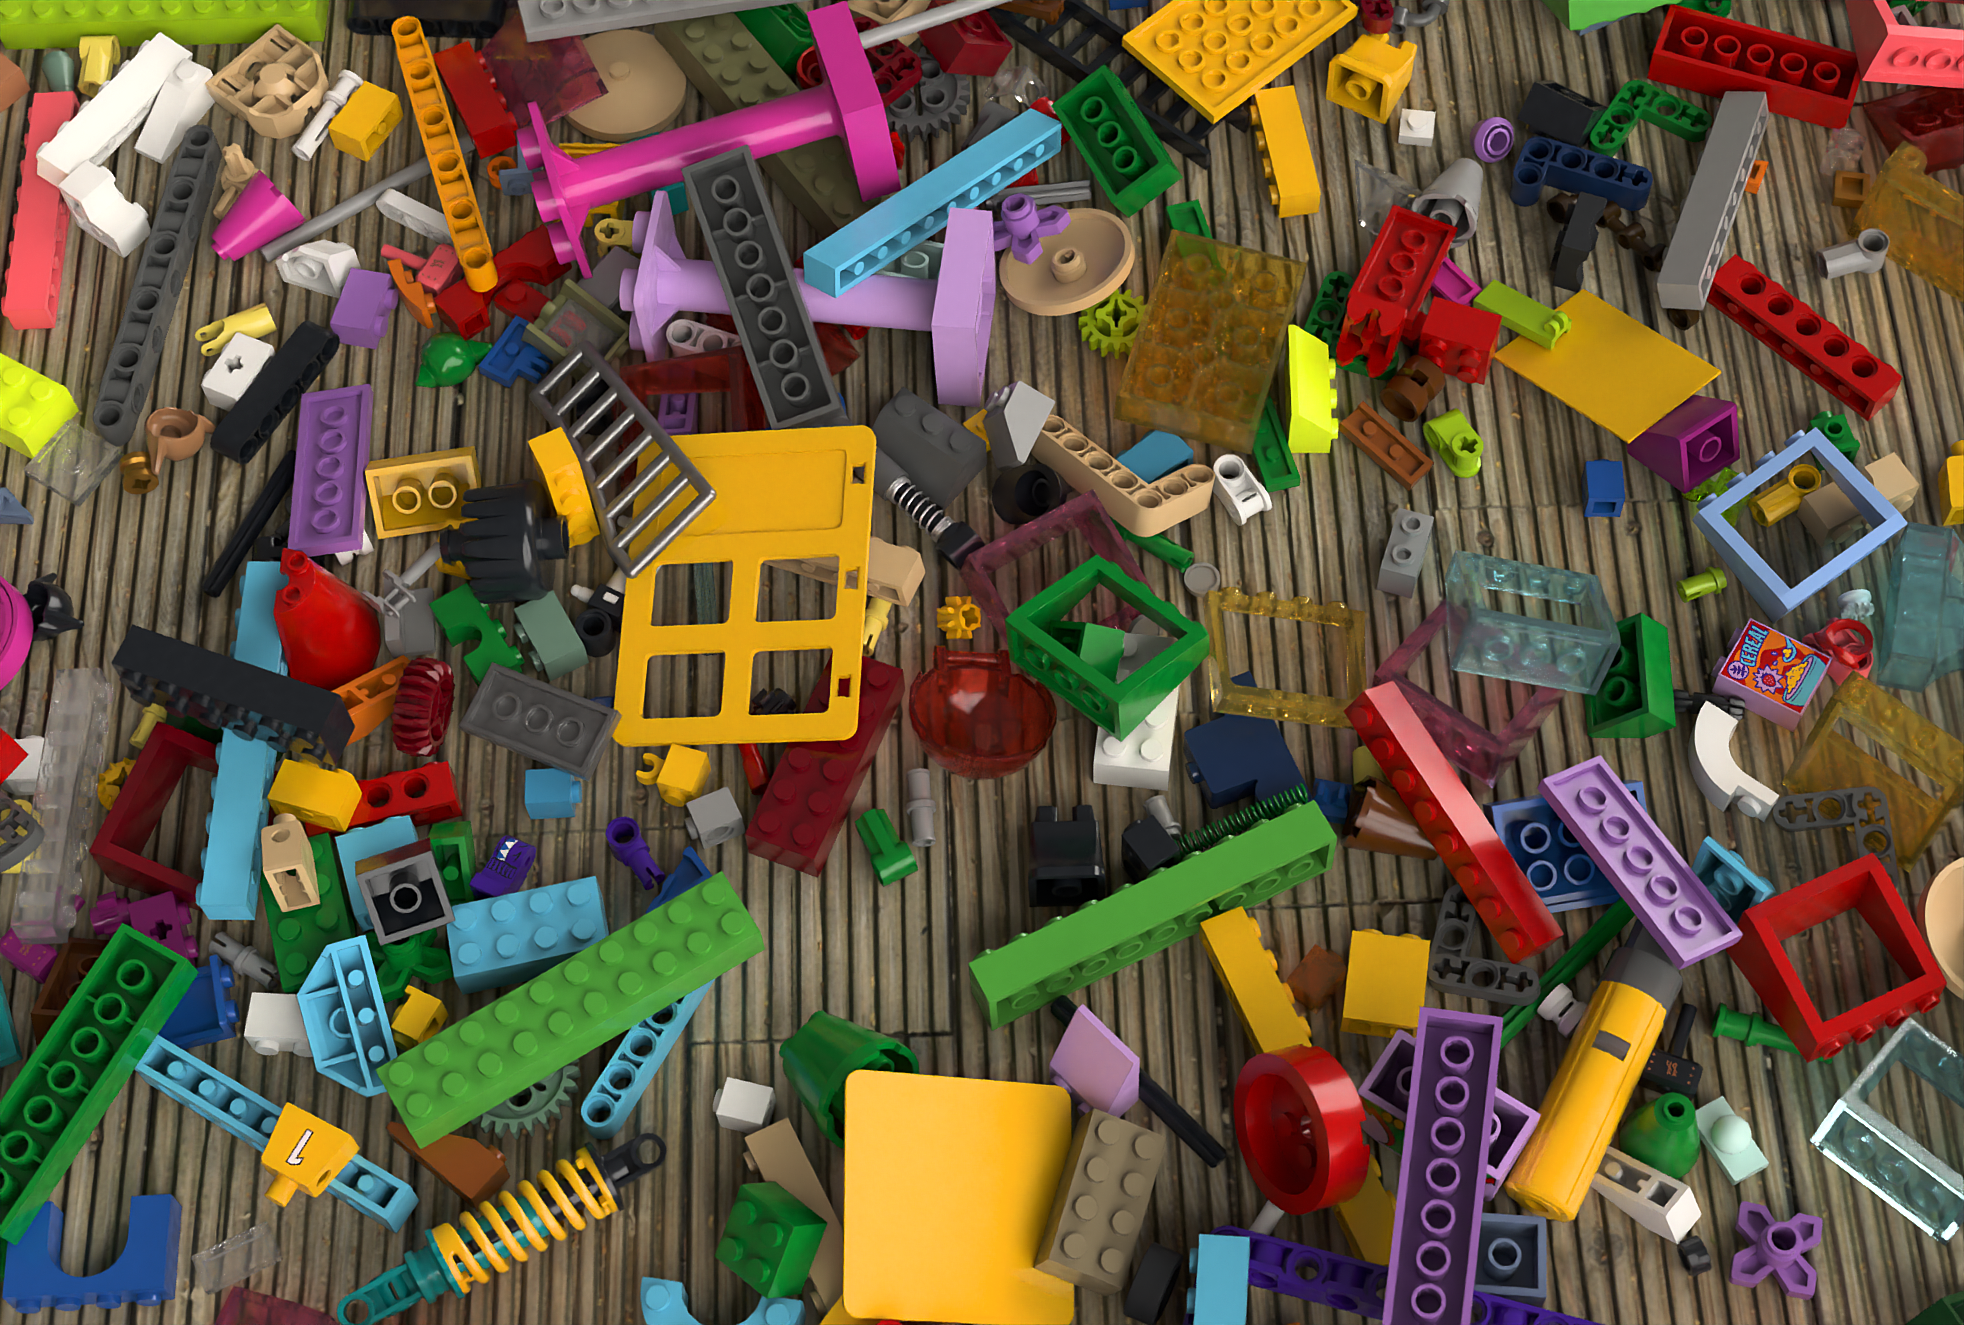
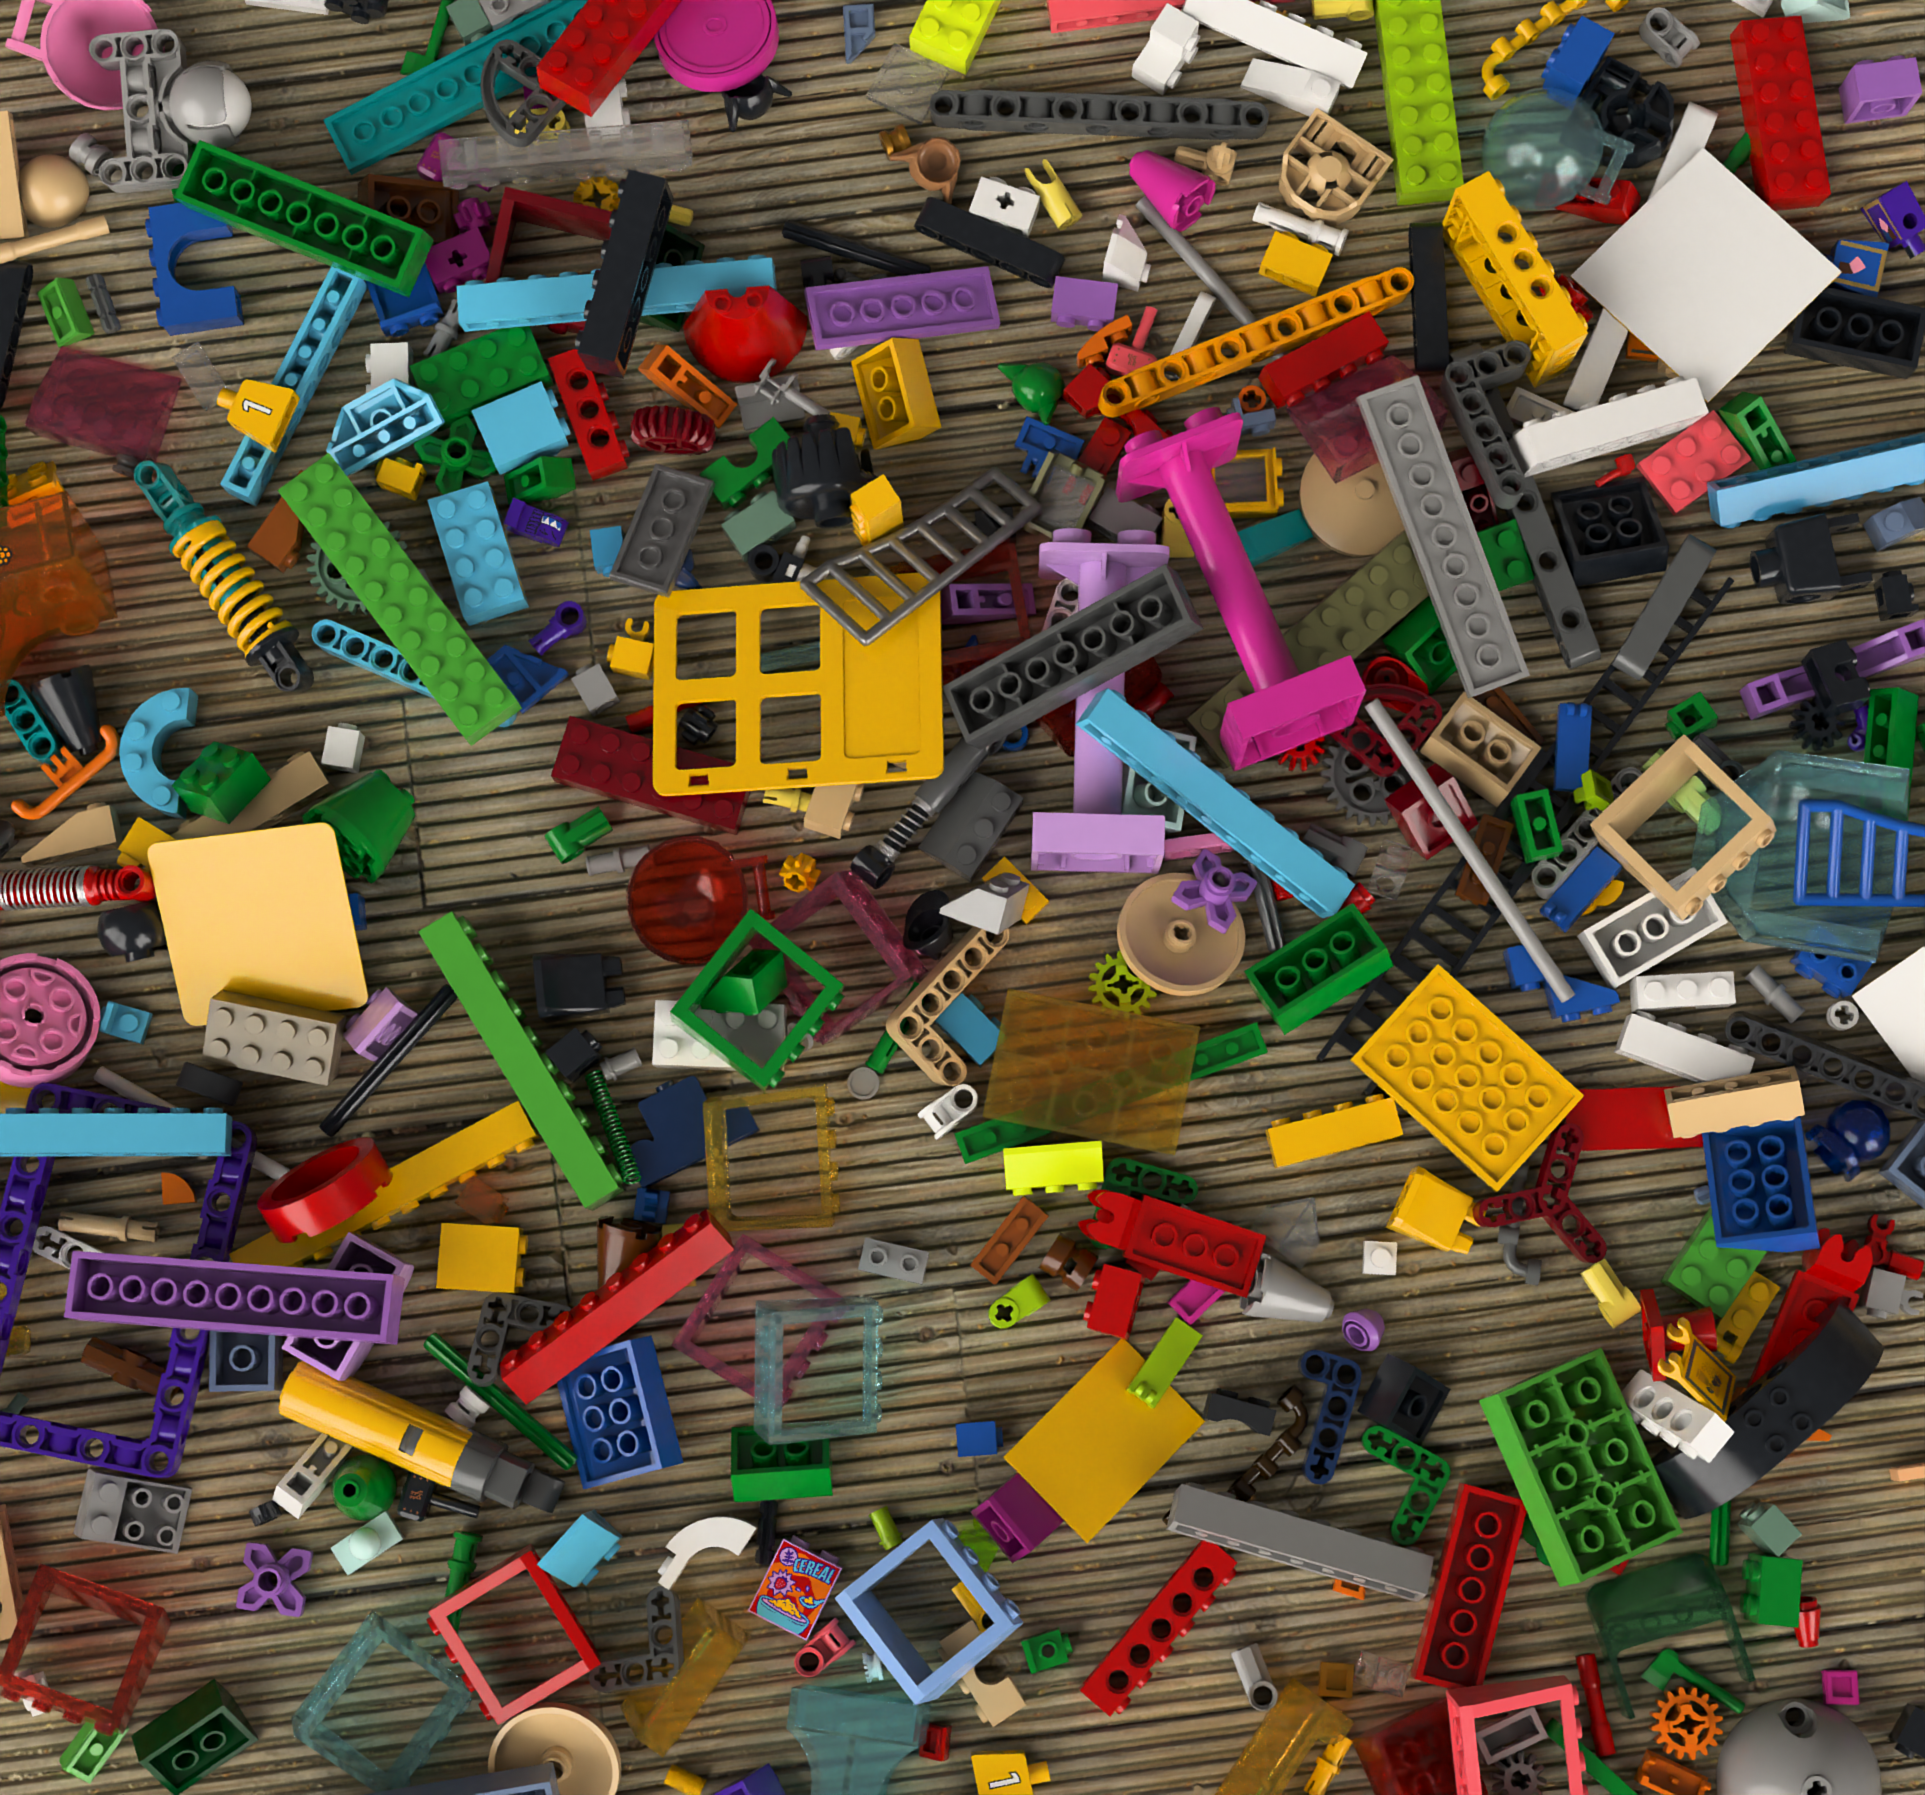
camera: 85 degrees right, 20 degrees up
tan torso [261,813,320,913] -> none
yellow brick [267,758,362,833] -> none
slope [355,837,455,946] -> none
medium lavender plate [1537,755,1743,970] -> none
red piece [1813,618,1874,670] -> none

